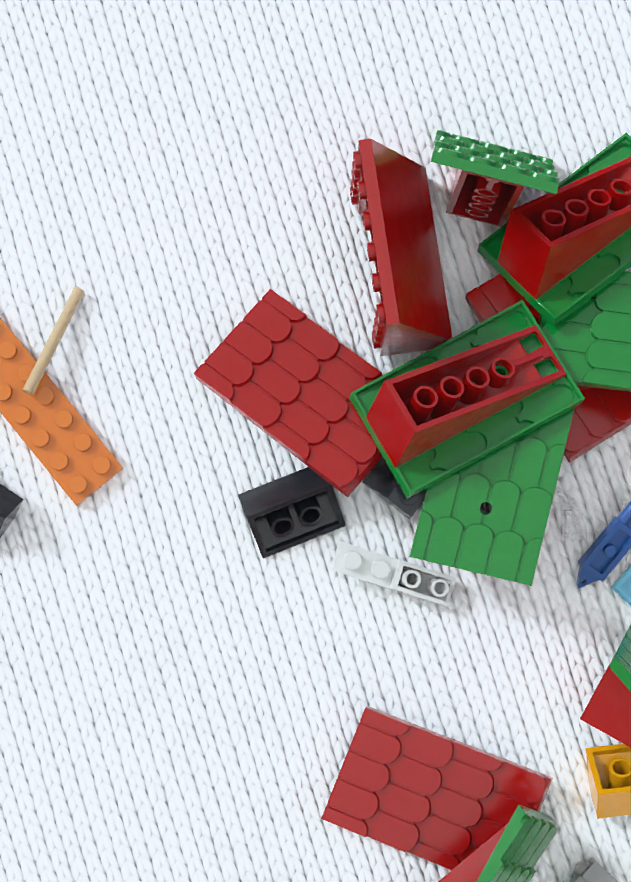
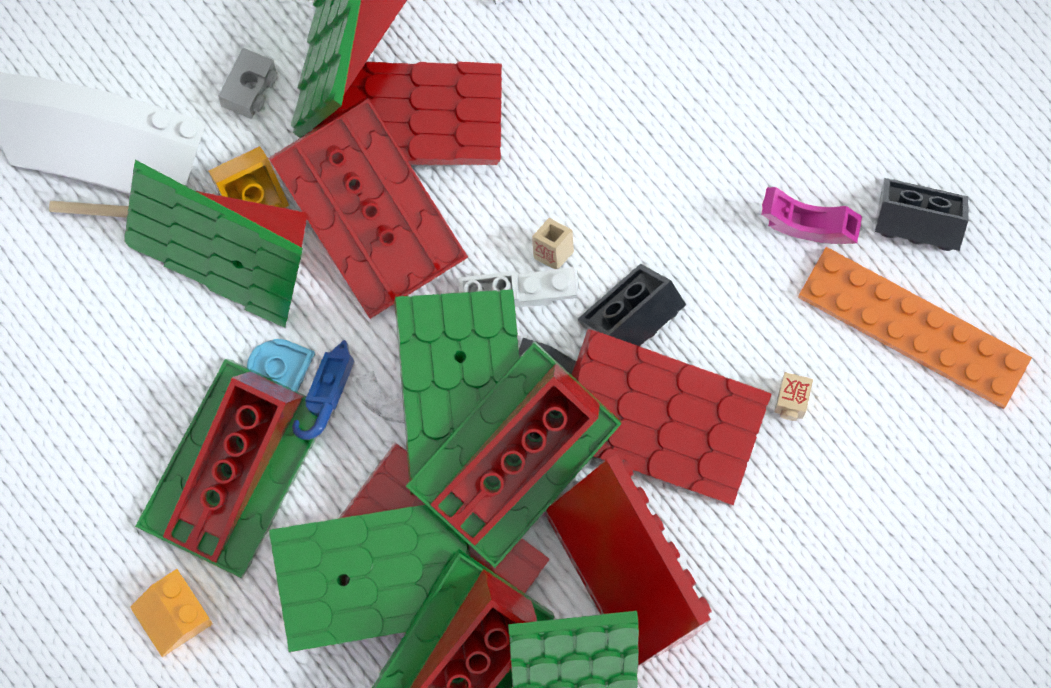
camera: 165 degrees right, 10 degrees down
tan bar [22,287,85,396] -> none
none -> red piece [269,97,468,319]
none -> tan brick [532,218,574,269]
none -> dark pink arch [761,187,862,244]
none -> tan brick [774,372,813,421]

